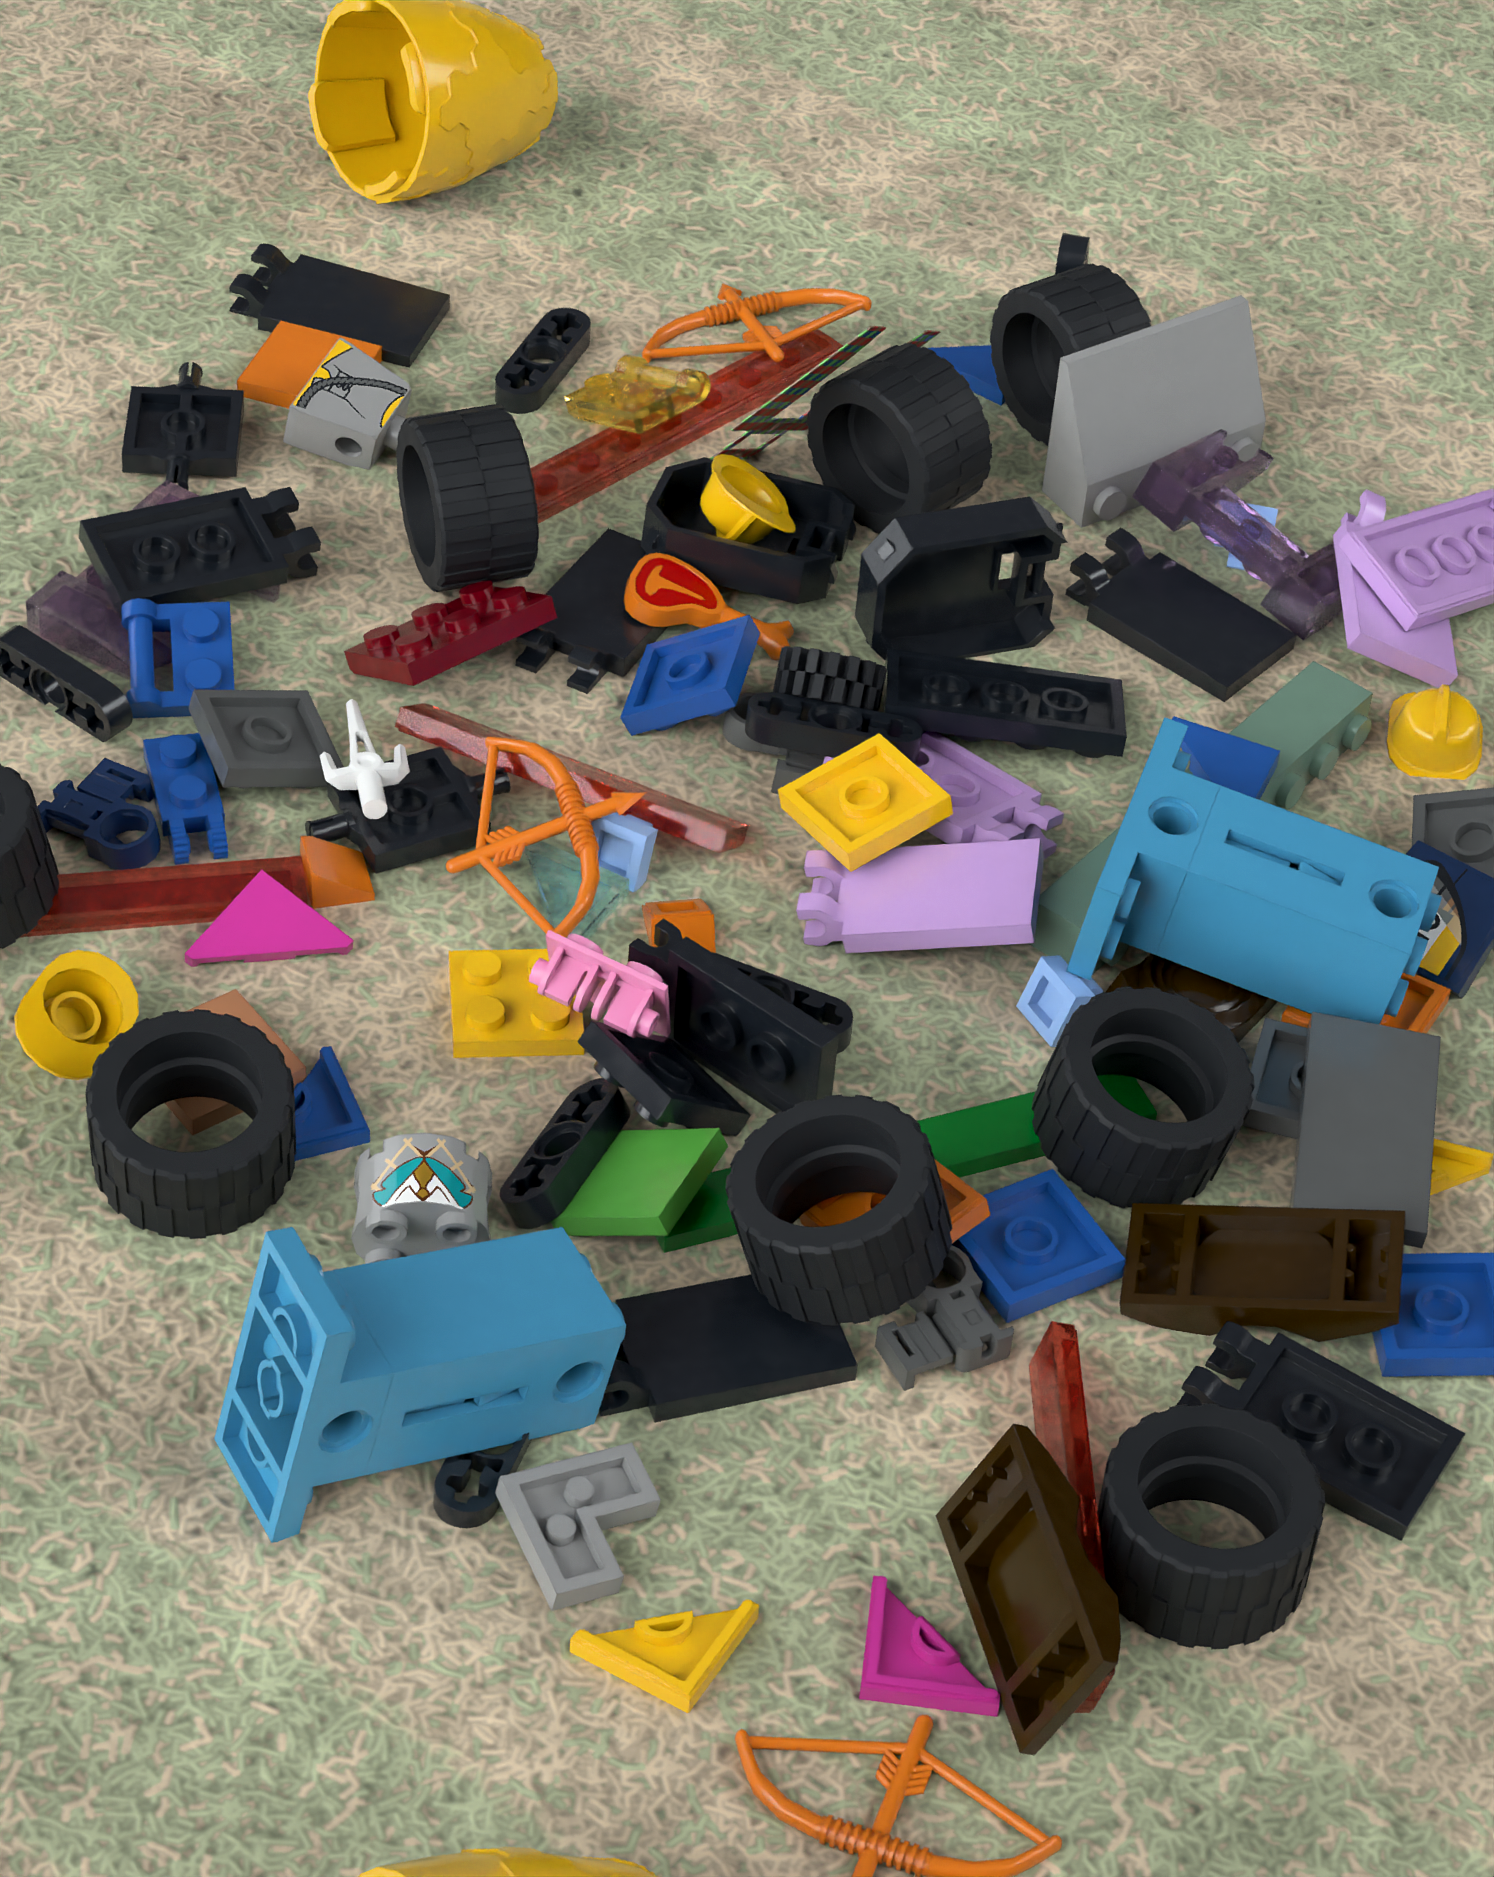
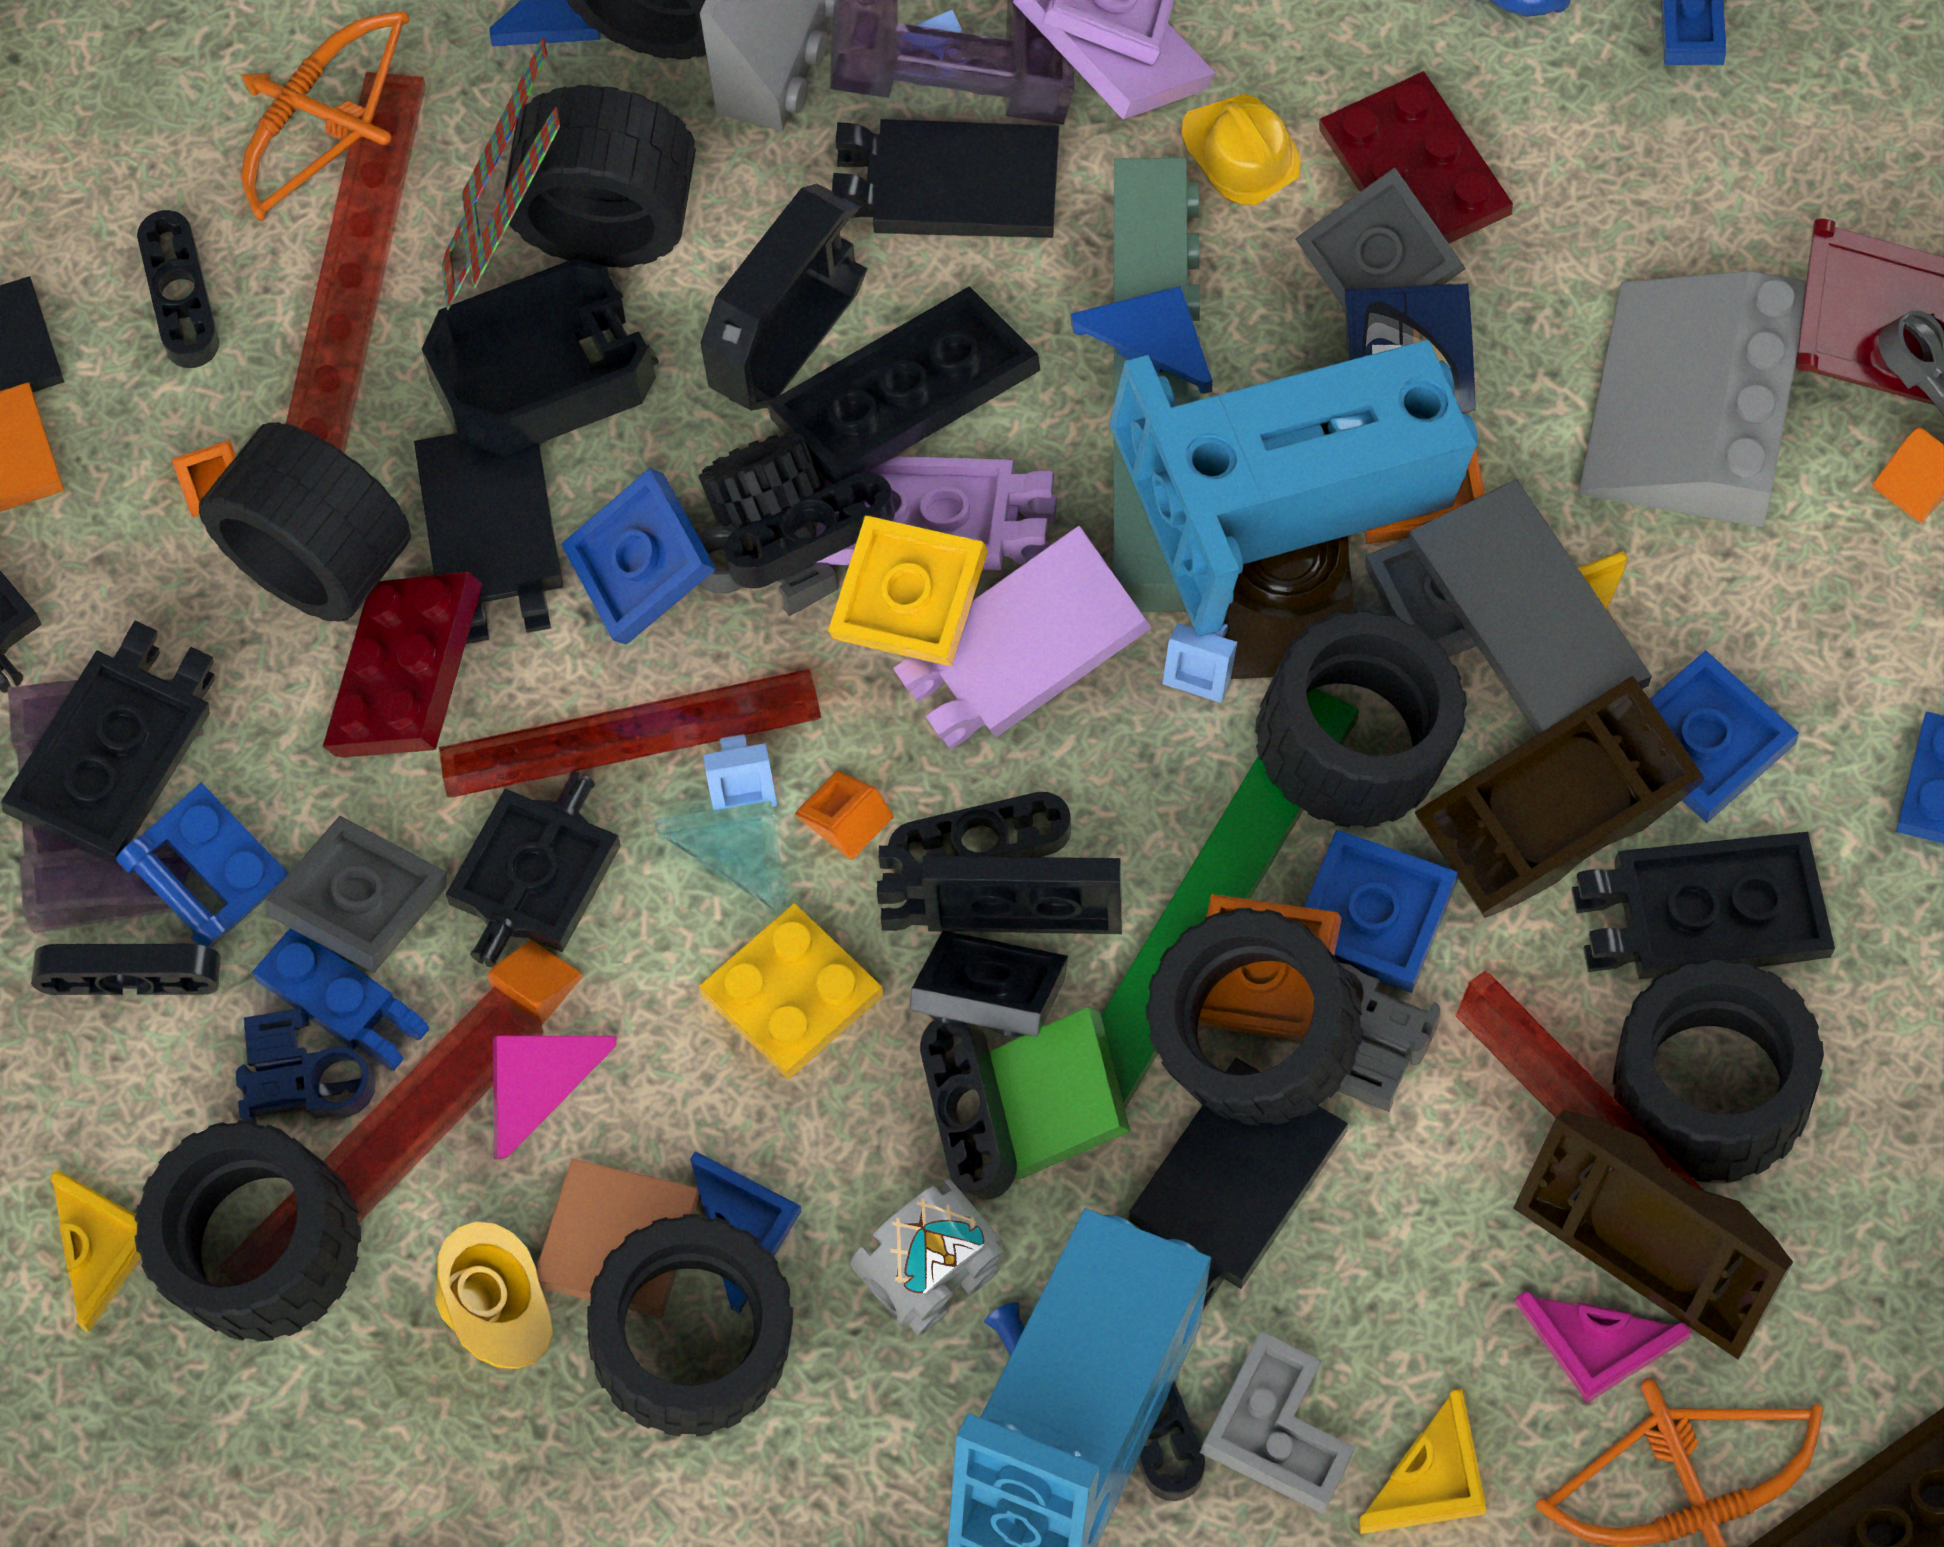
camera: 30 degrees left, 20 degrees up
light grey torso [283,337,412,470] -> none
white piece [320,699,410,819] -> none
orange piece [446,736,647,938] -> none
bright pink hinge [529,930,671,1038] -> none
clear yellow plate [564,355,711,434] -> none
orange piece [624,552,794,661] -> none
yellow piece [700,454,796,544] -> none

